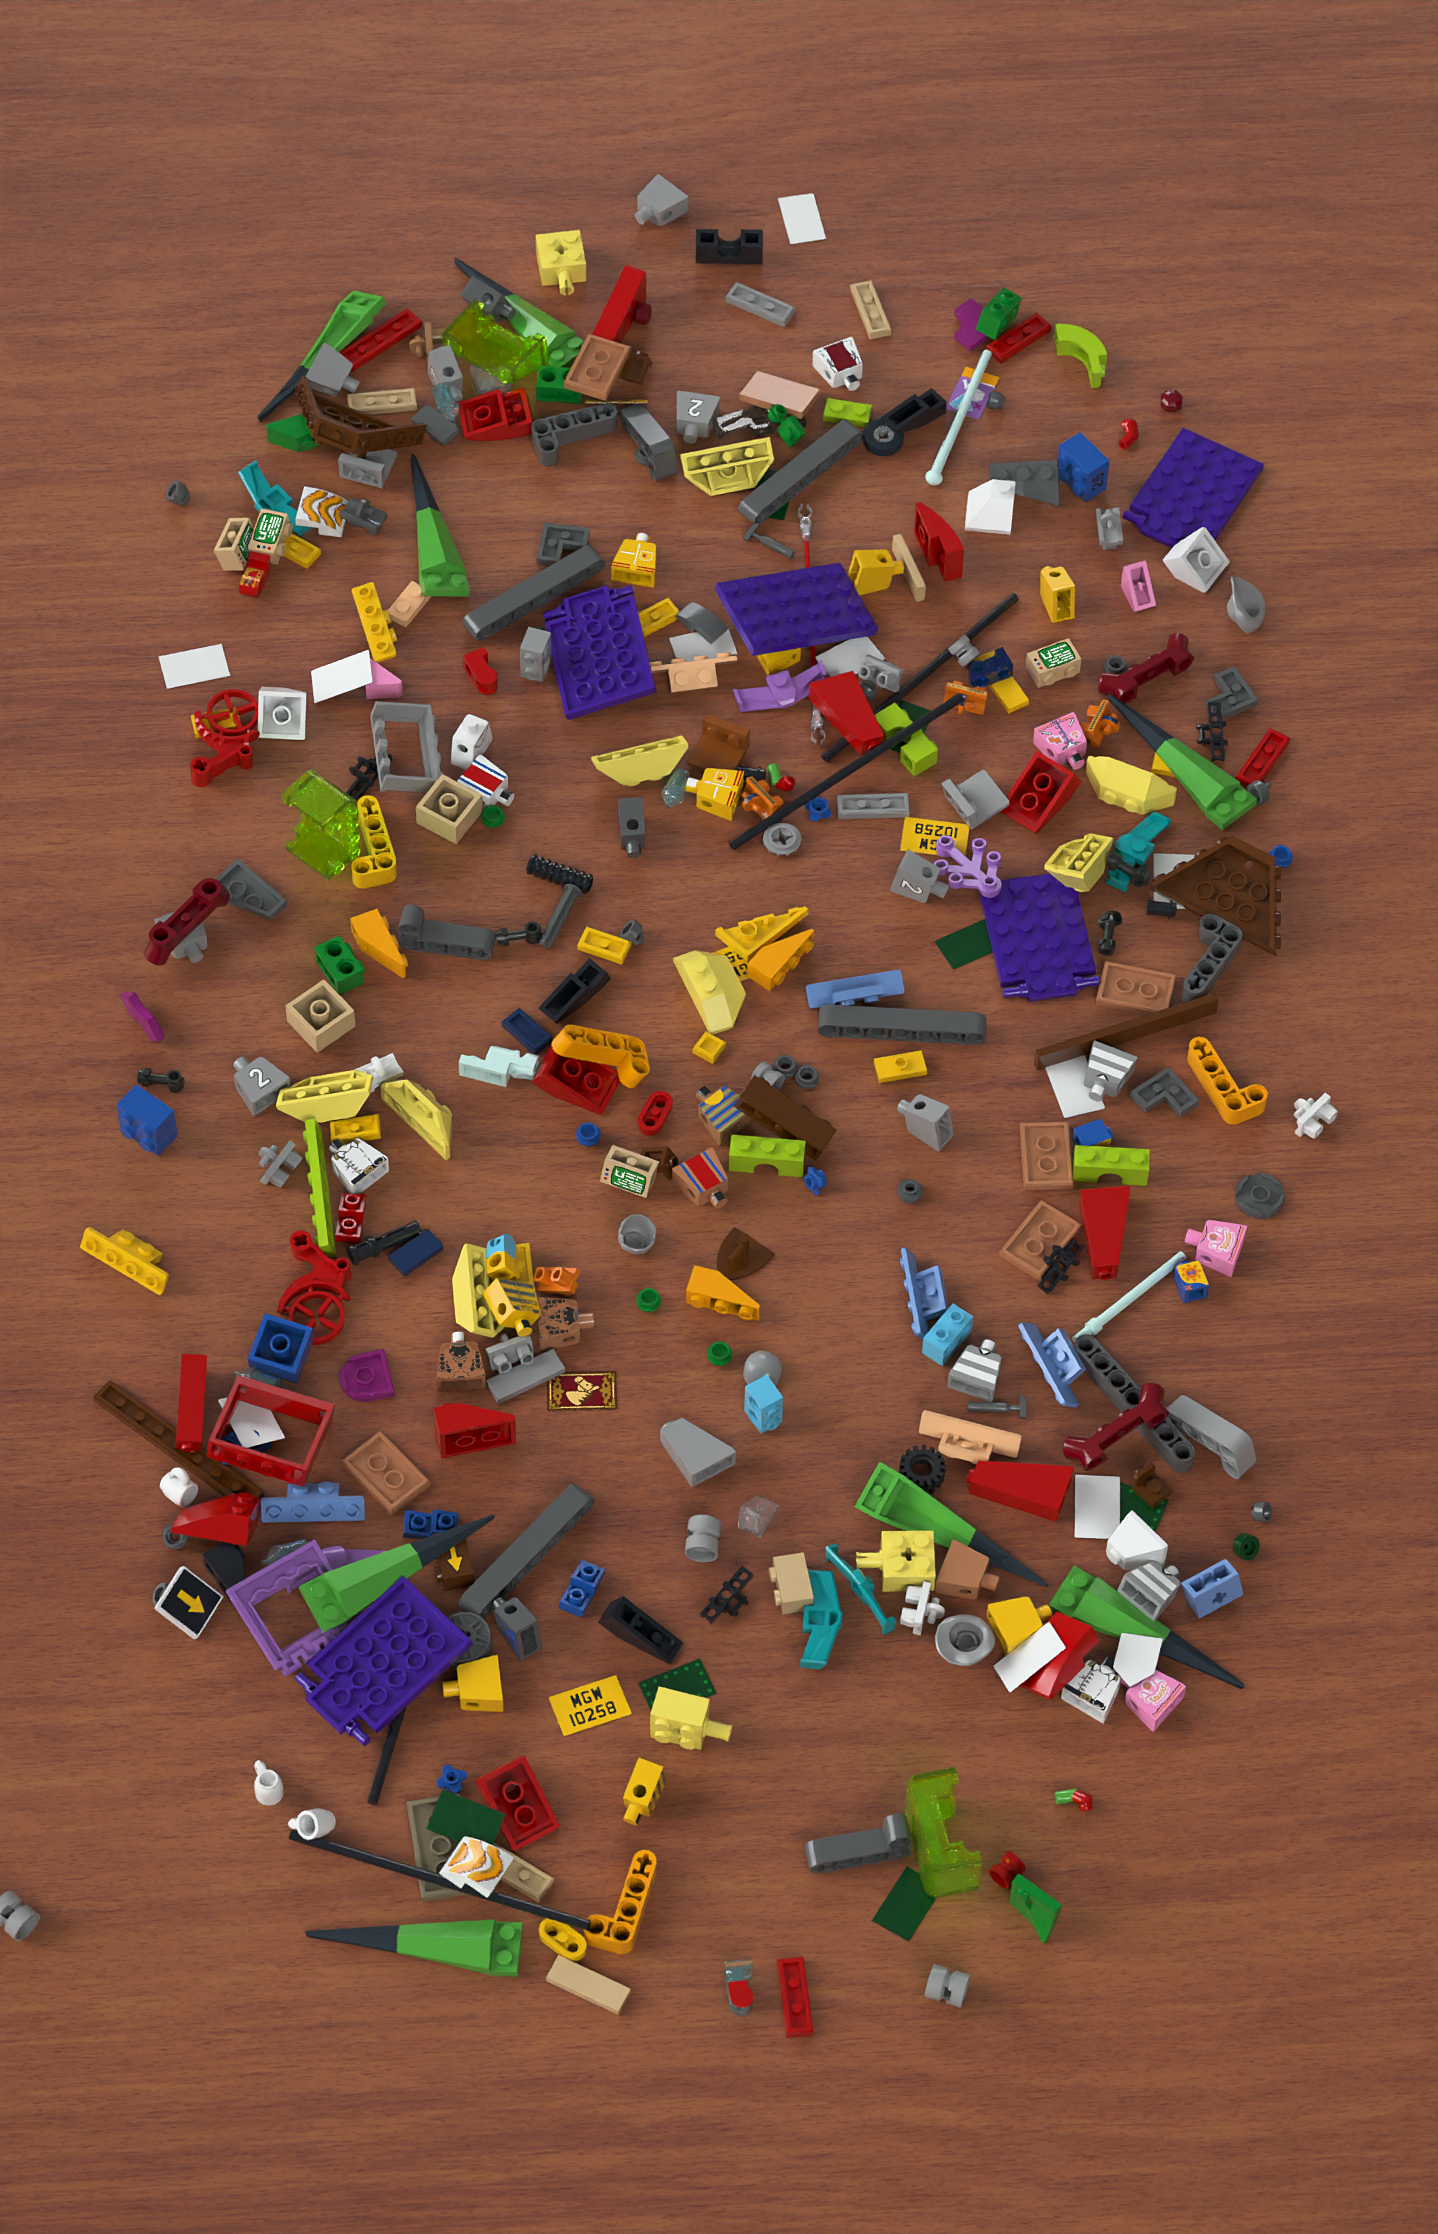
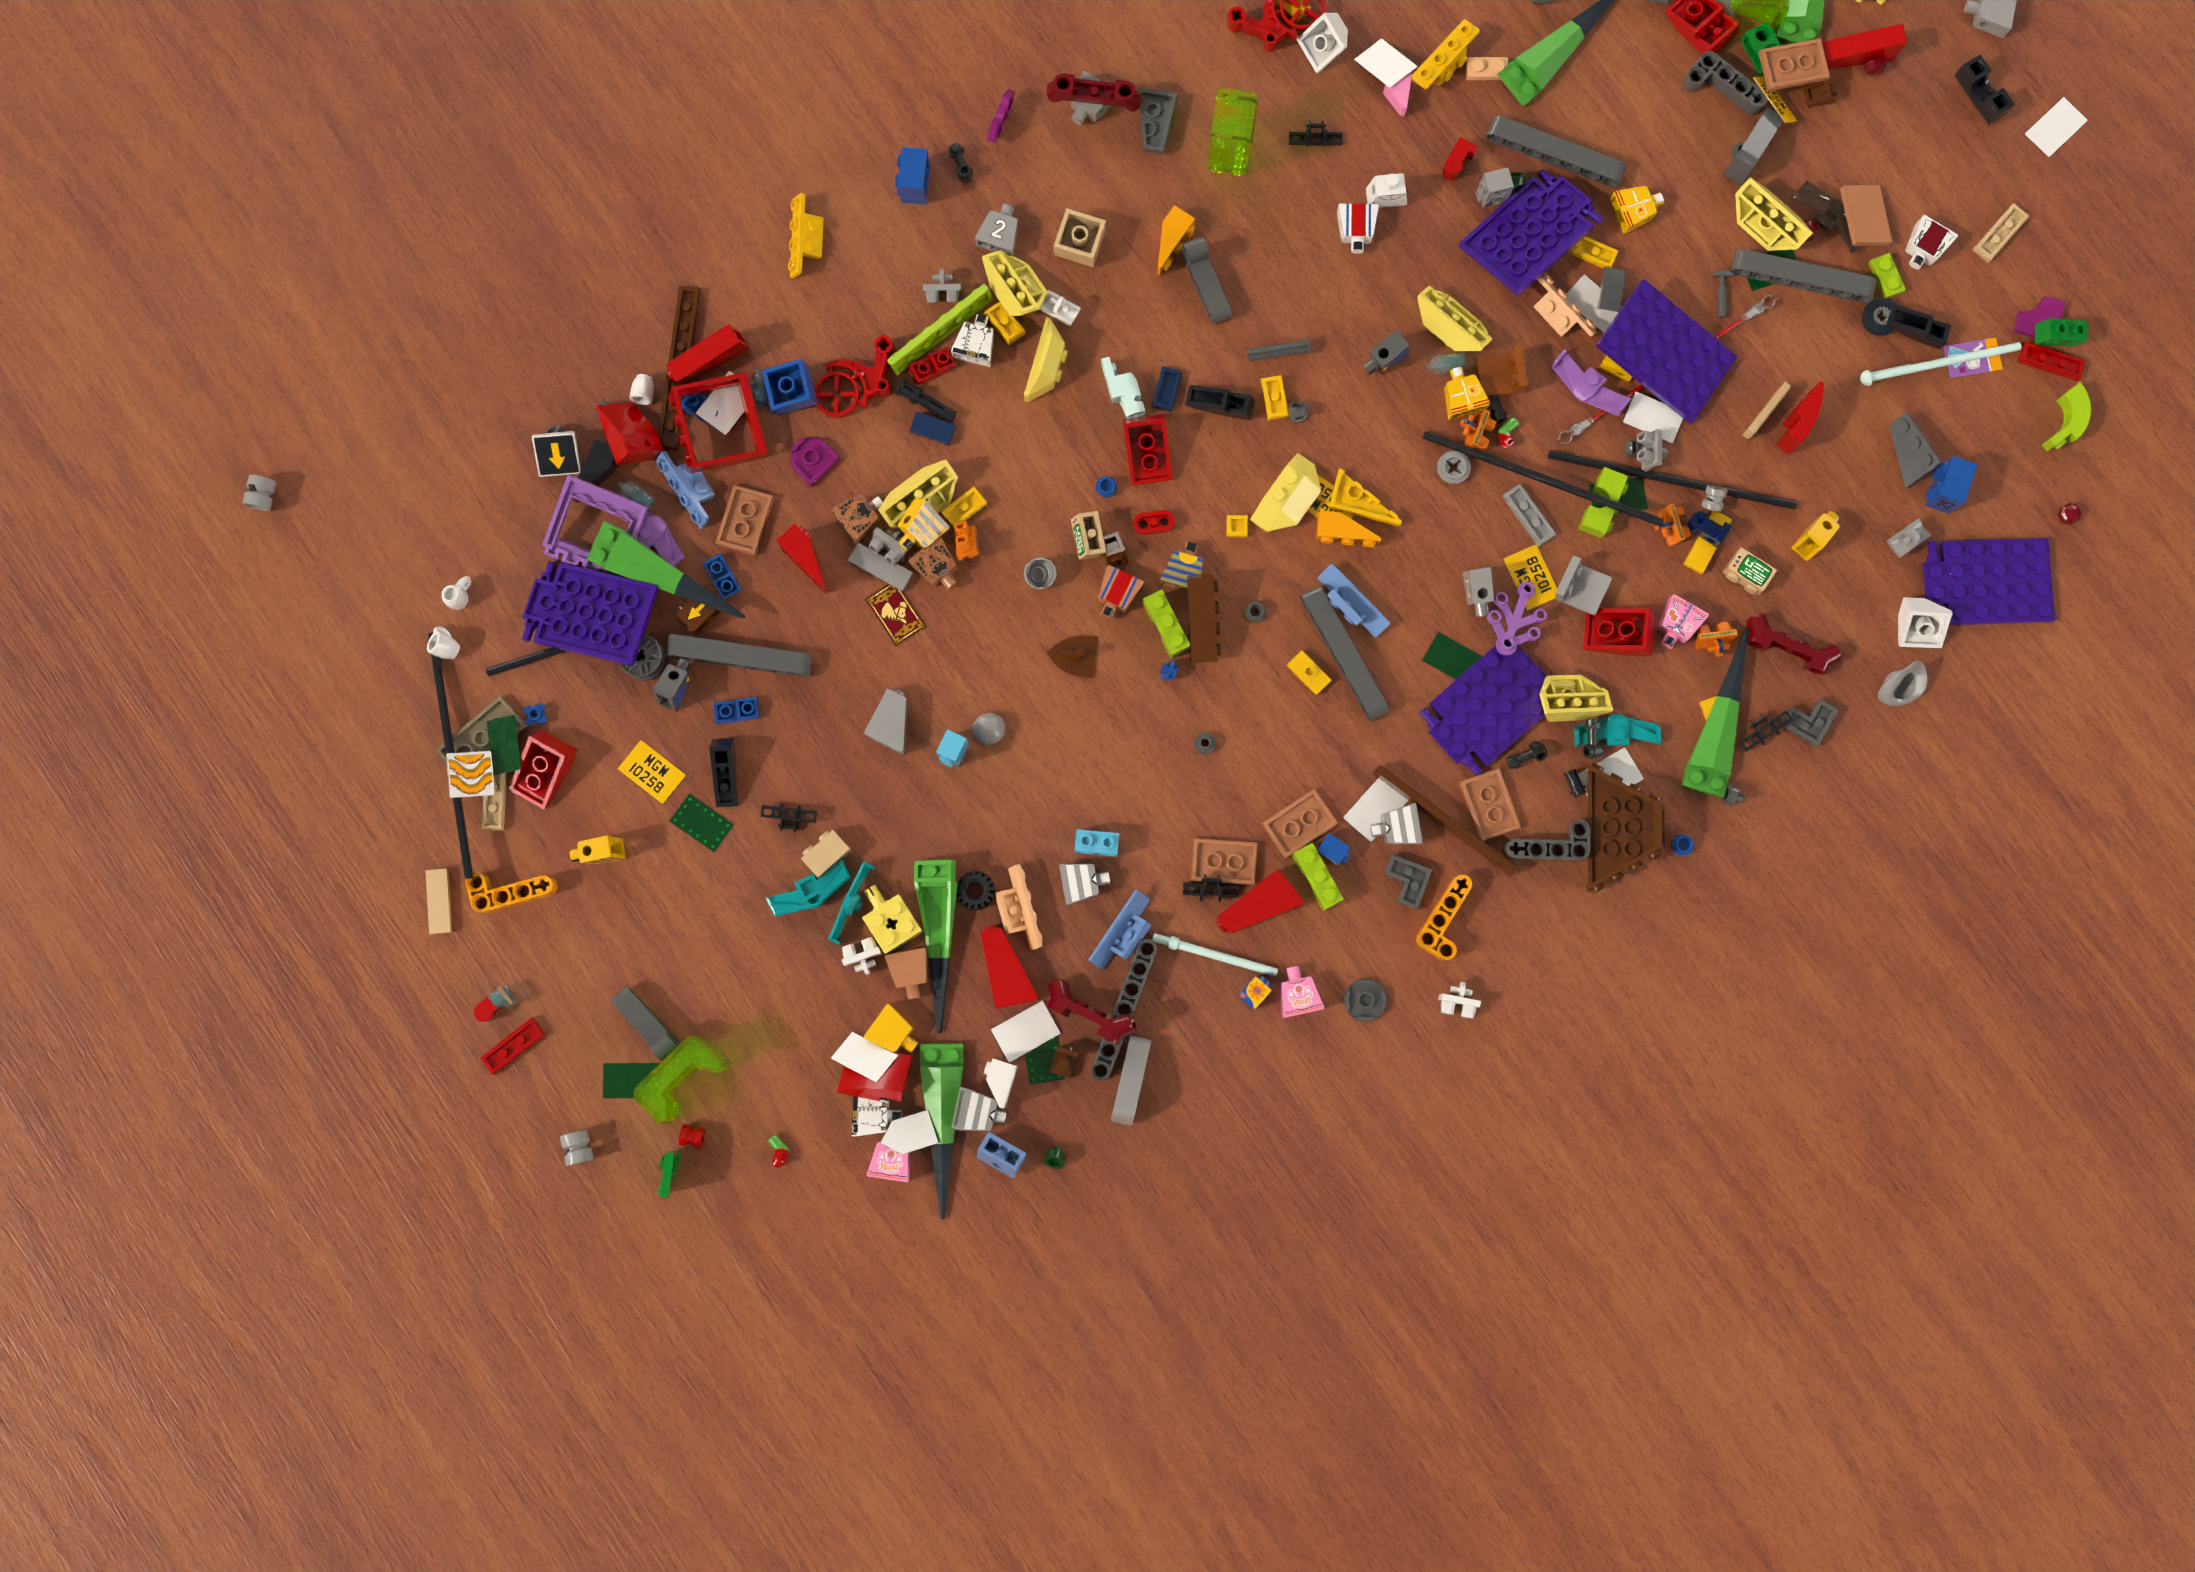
camera: 60 degrees right, 25 degrees up
bright green plate [305,1919,524,1977] -> none
green brick [314,935,365,995] -> none
yellow beam [351,795,397,889] -> none
light grey window [370,701,444,792] -> none
tan brick [416,774,483,844] -> none
yellow torso [442,1655,503,1712] -> none
green plate [481,805,505,828] -> none
yellow leg [486,1234,520,1281] -> none
pearl dark grey bar [496,921,542,946] -> none
black piece [526,854,593,894] -> none
dark grey plate [537,523,590,566] -> none
yellow plate [539,1918,586,1962] -> none
light orange beam [552,1025,650,1088] -> none
green plate [636,1288,661,1313] -> none
light yellow brick [650,1687,732,1750] -> none
light grey torso [677,390,720,444] -> none
light grey wheel [685,1515,721,1563] -> none
light orange slope [686,1265,760,1321] -> none
green plate [707,1341,732,1366] -> none
light grey tile [725,282,795,327] -> none
clear slope [739,1495,780,1538] -> none
light grey wheel [751,1061,785,1090] -> none
green plate [768,404,806,448] -> none
dark grey plate [773,1055,798,1079] -> none
blue plate [805,797,832,822] -> none
red slope [808,671,884,756] -> none
yellow torso [847,550,904,595] -> none
light grey torso [897,1094,954,1152] -> none
medium blue bracket [900,1247,949,1340] -> none
light grey hat [935,1614,996,1666] -> none
white slope [965,479,1016,535] -> none
dark grey piece [968,1394,1027,1419] -> none
dark grey hinge [987,390,1005,410] -> none
light yellow wedge [1086,756,1177,815] -> none
dark grey plate [1104,655,1127,674] -> none
red arm [1118,418,1139,450] -> none
bright pink slope [1121,560,1156,612] -> none
red tile [1235,728,1291,787] -> none
dark grey hinge [1250,1502,1272,1522] -> none

